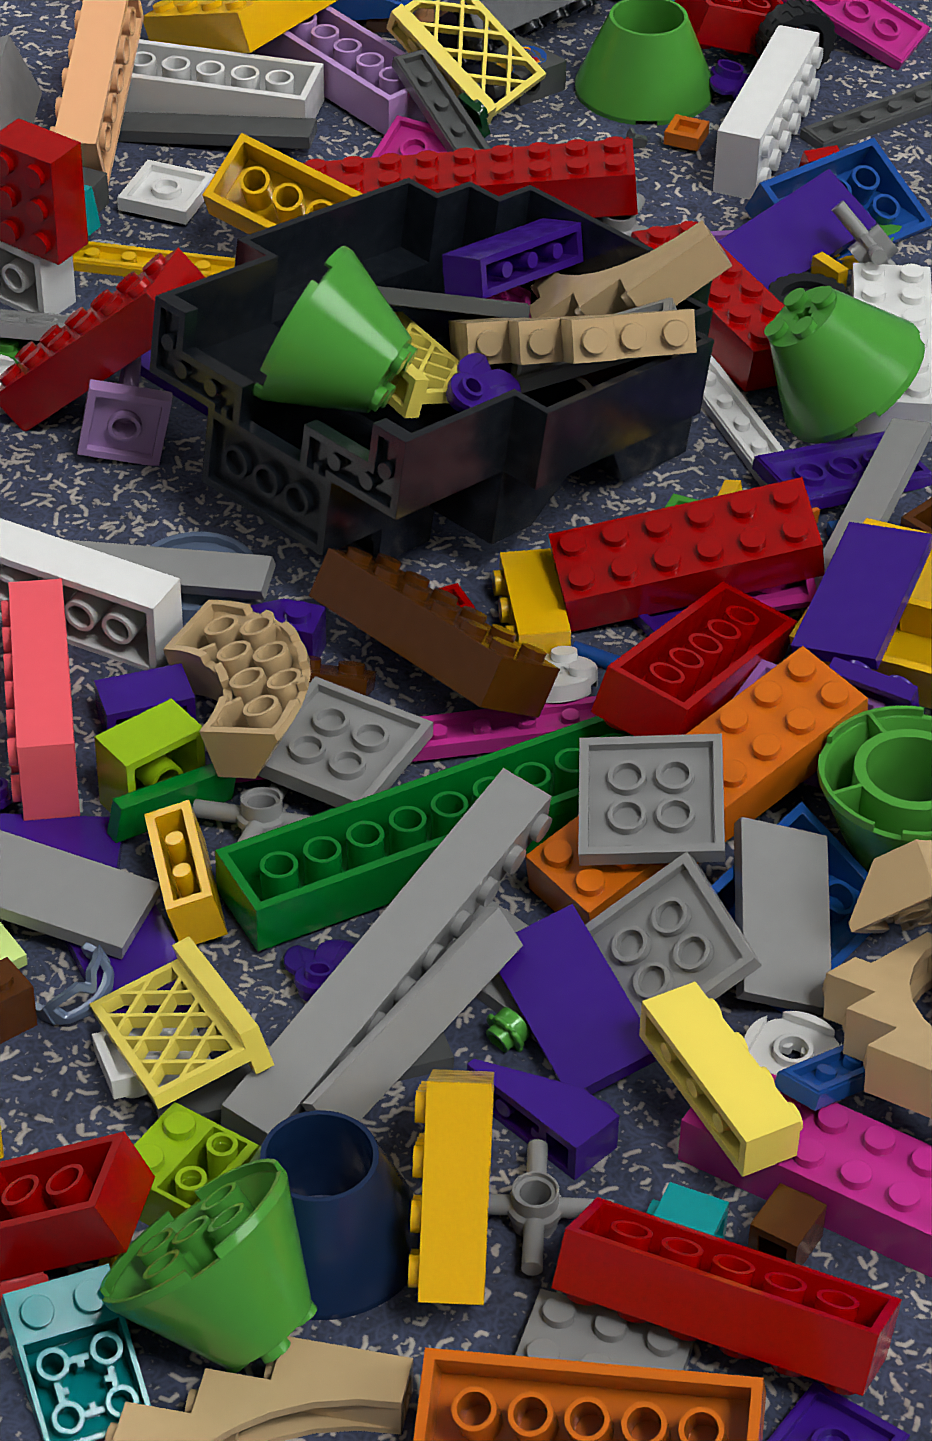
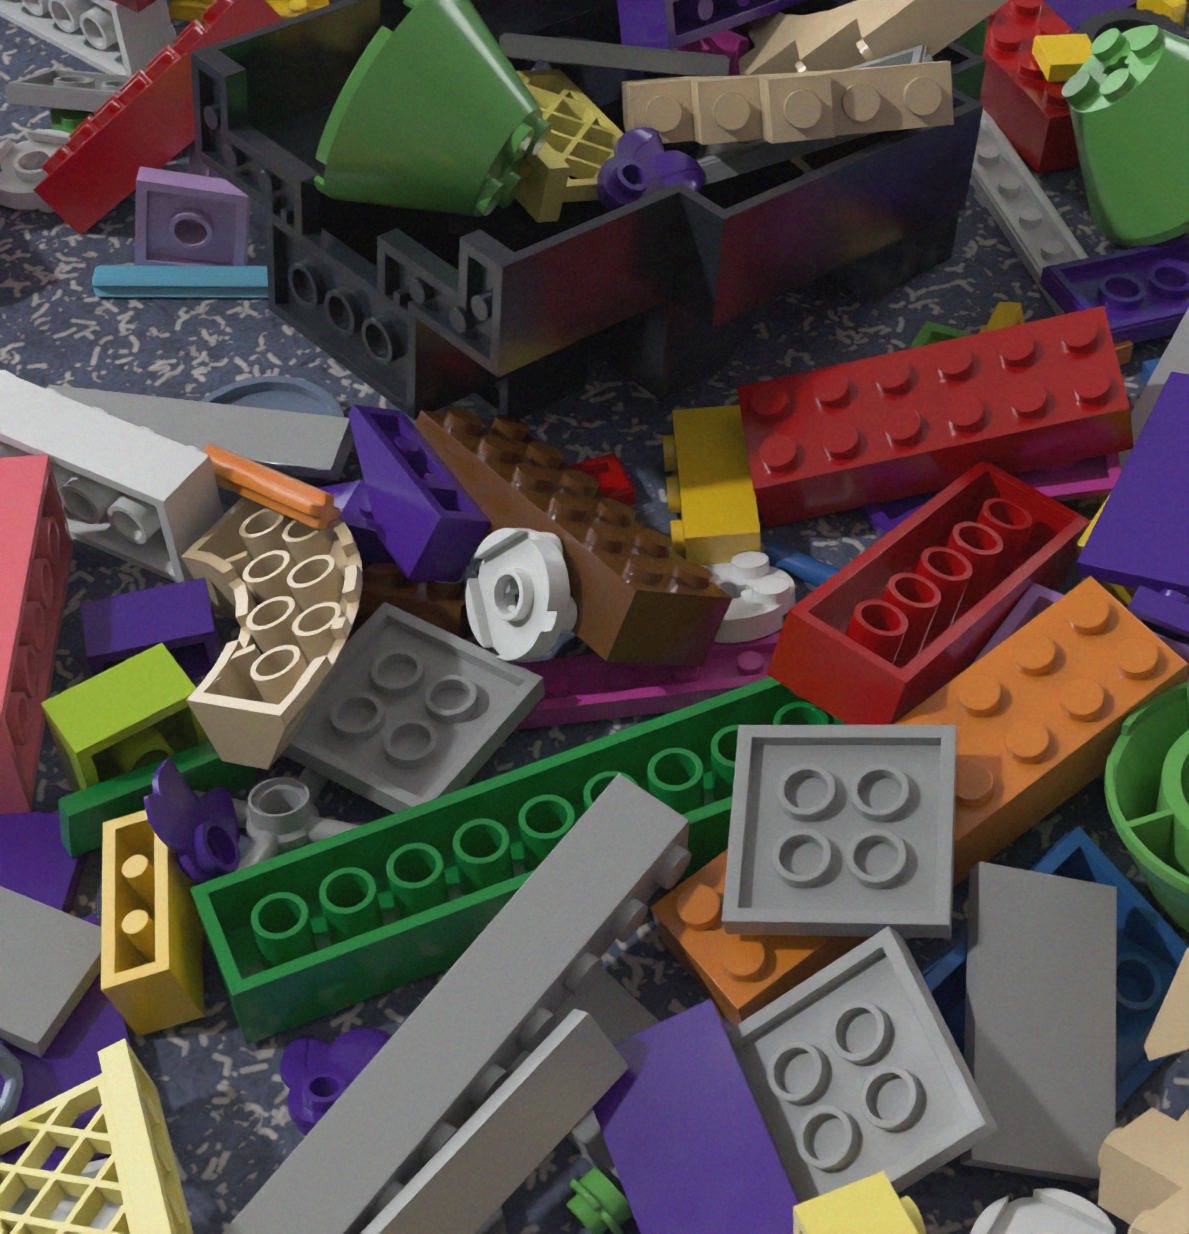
camera: 10 degrees right, 5 degrees up
none -> medium azure axle [92,265,268,299]
none -> dark purple plate [143,758,241,884]
none -> orange axle [204,444,341,530]
none -> dark purple slope [348,404,491,583]
none -> white plate [466,528,577,661]
none -> yellow tile [1032,34,1092,82]

